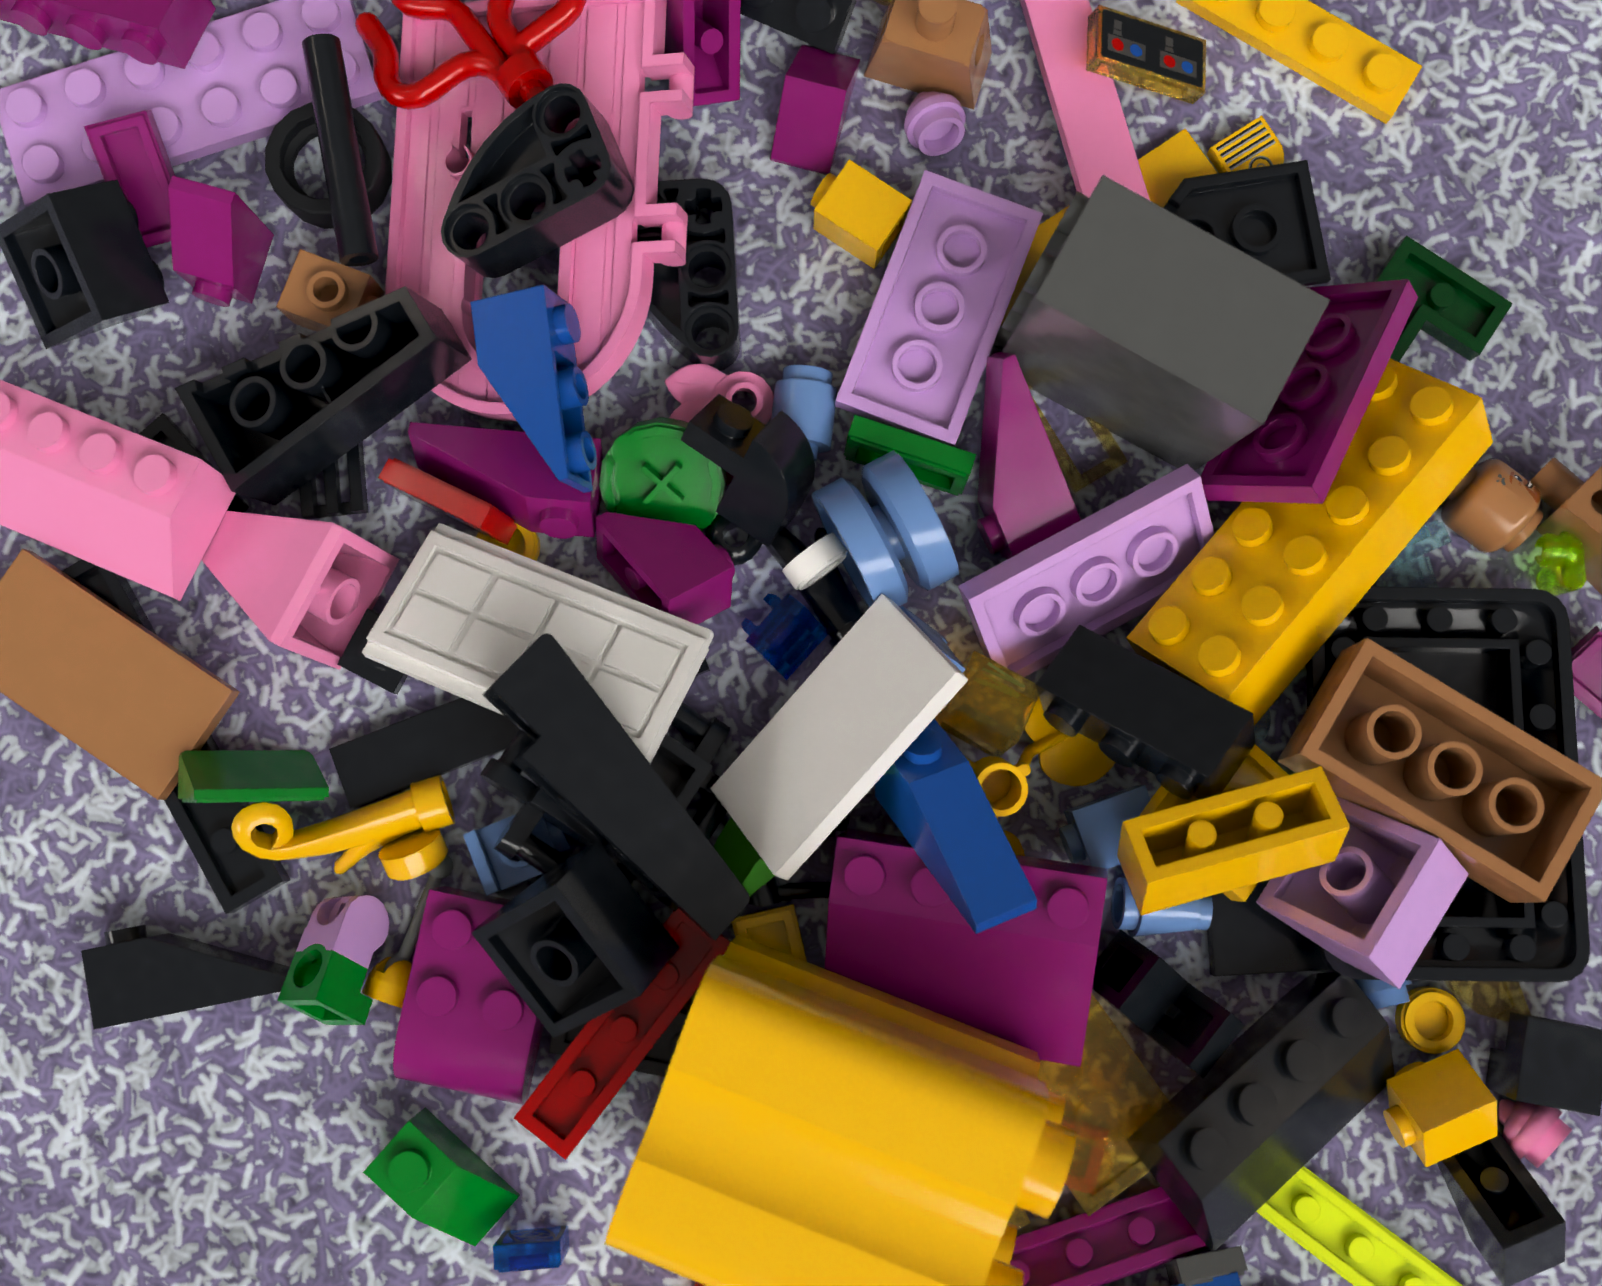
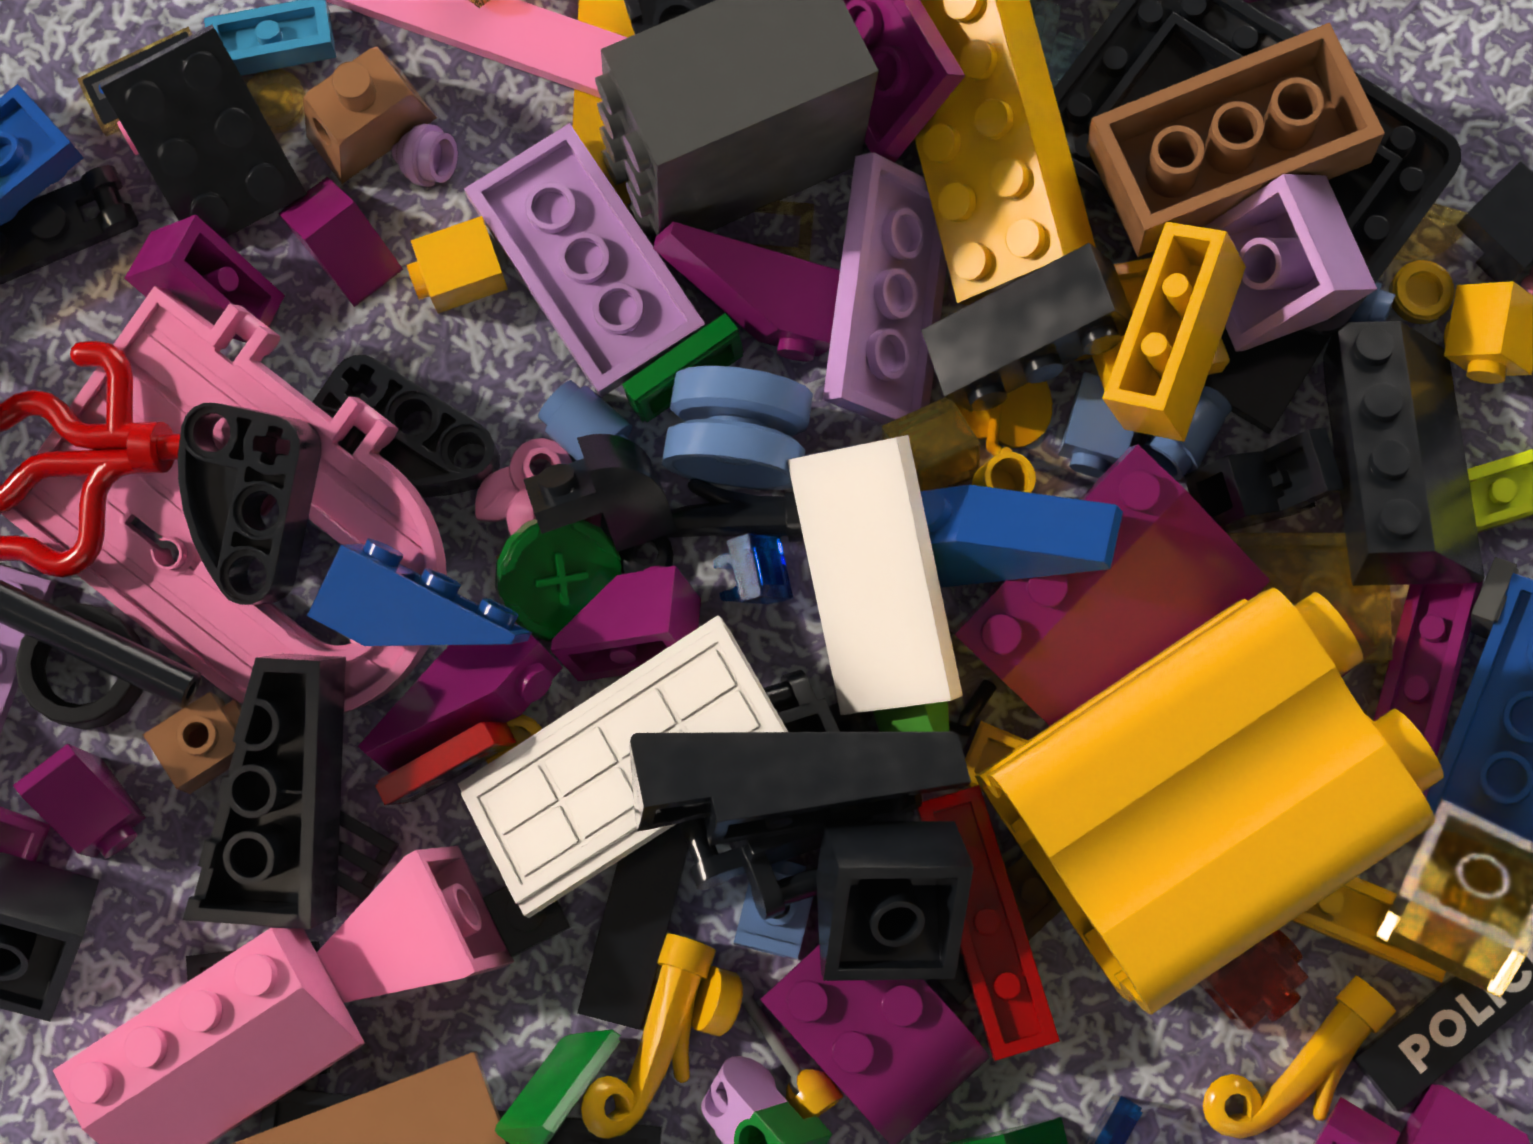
camera: 55 degrees left, 5 degrees down
white tile [782,533,847,591] -> none

